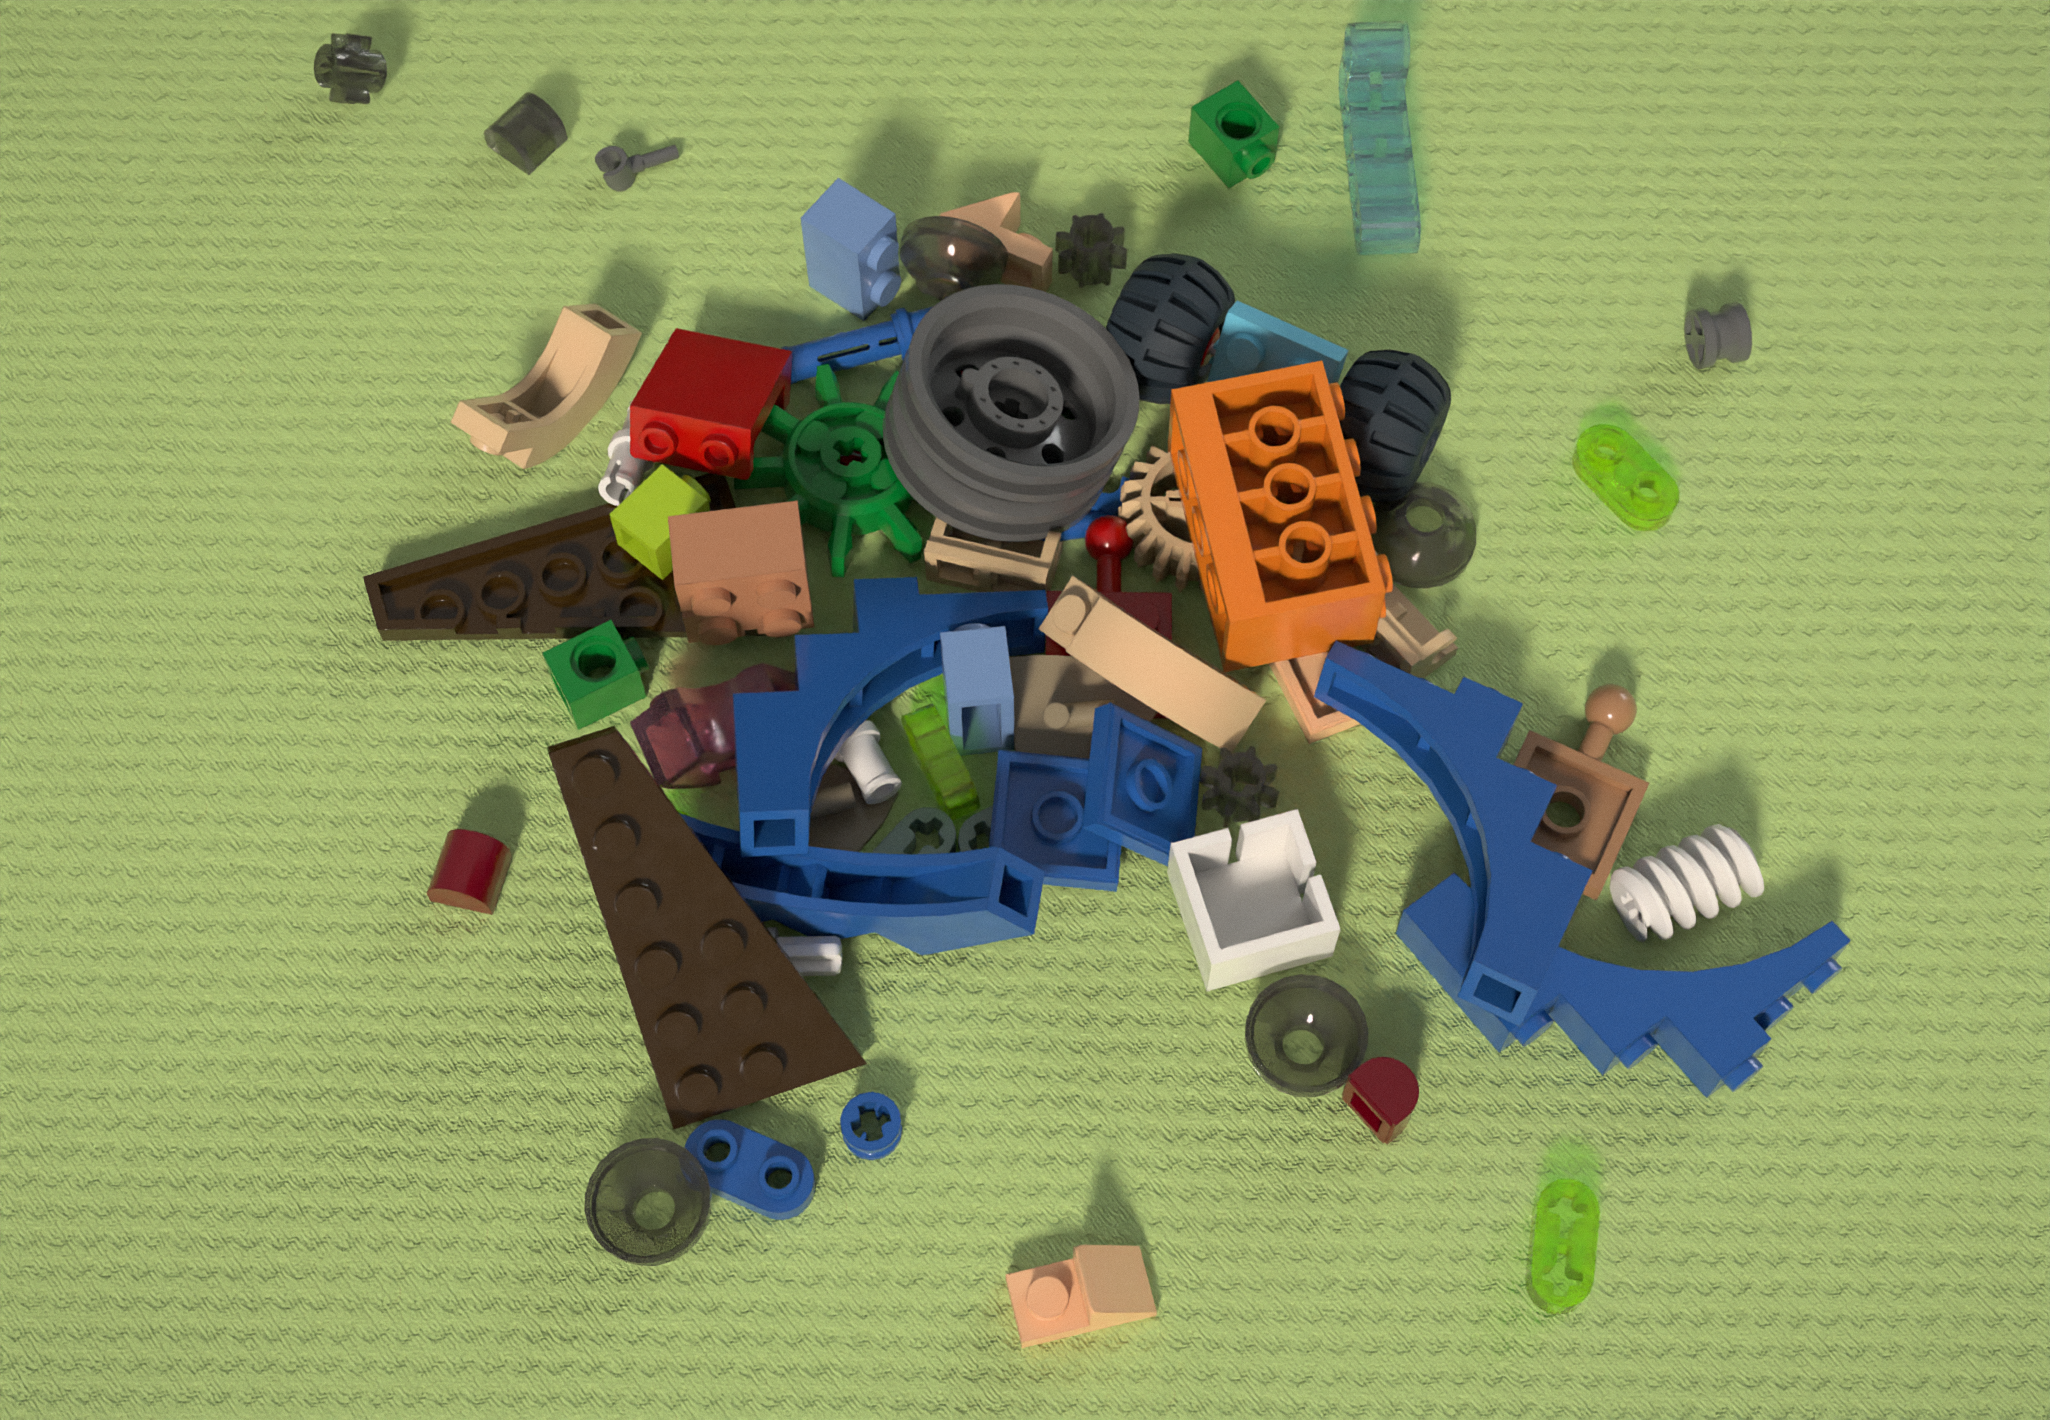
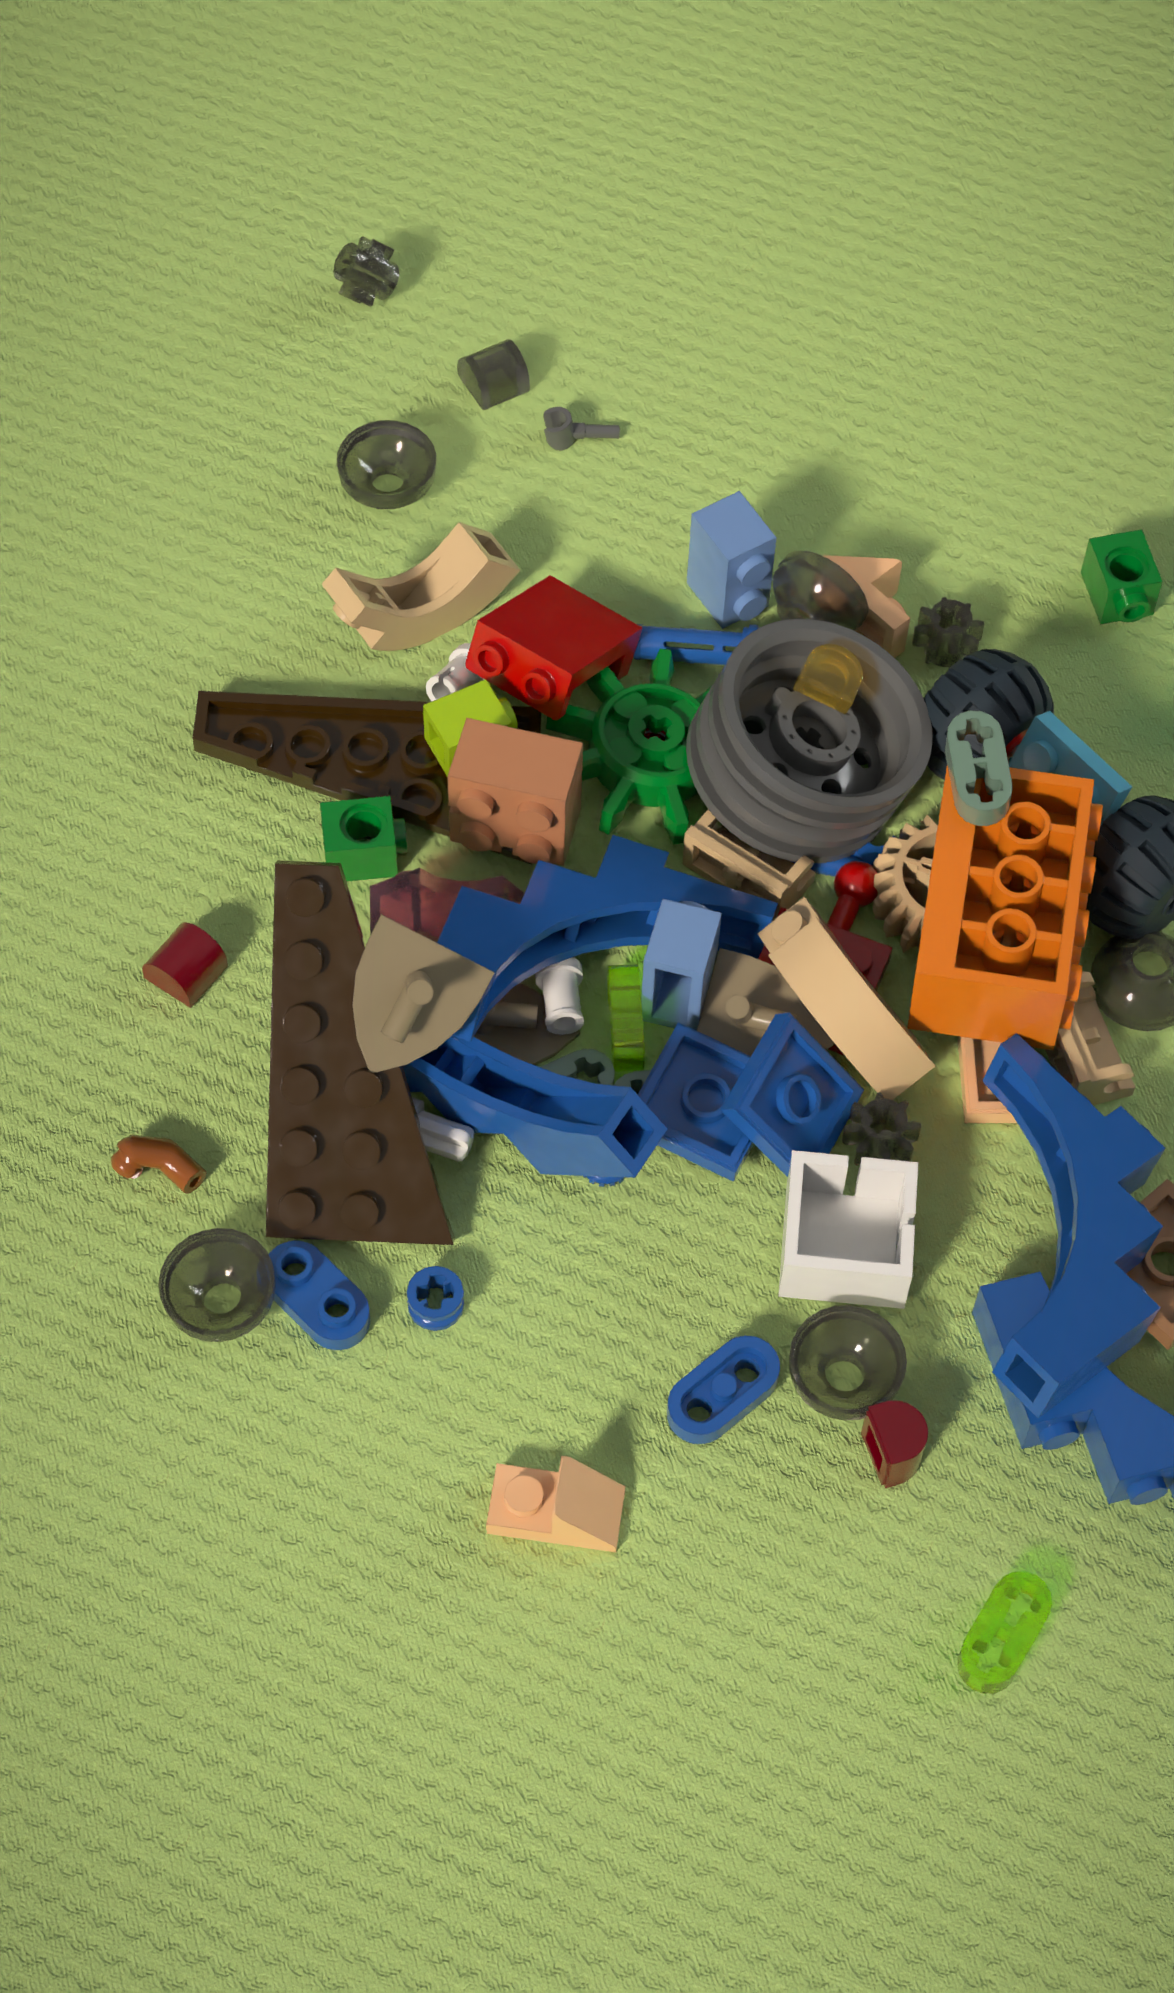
camera: 20 degrees right, 5 degrees down
none -> dark orange arm [111,1135,207,1194]
none -> clear smoke piece [337,420,437,509]
none -> dark tan shield [352,914,495,1073]
none -> blue plate [667,1336,780,1444]
none -> clear yellow tile [793,644,863,715]
none -> sand green beam [945,710,1012,826]

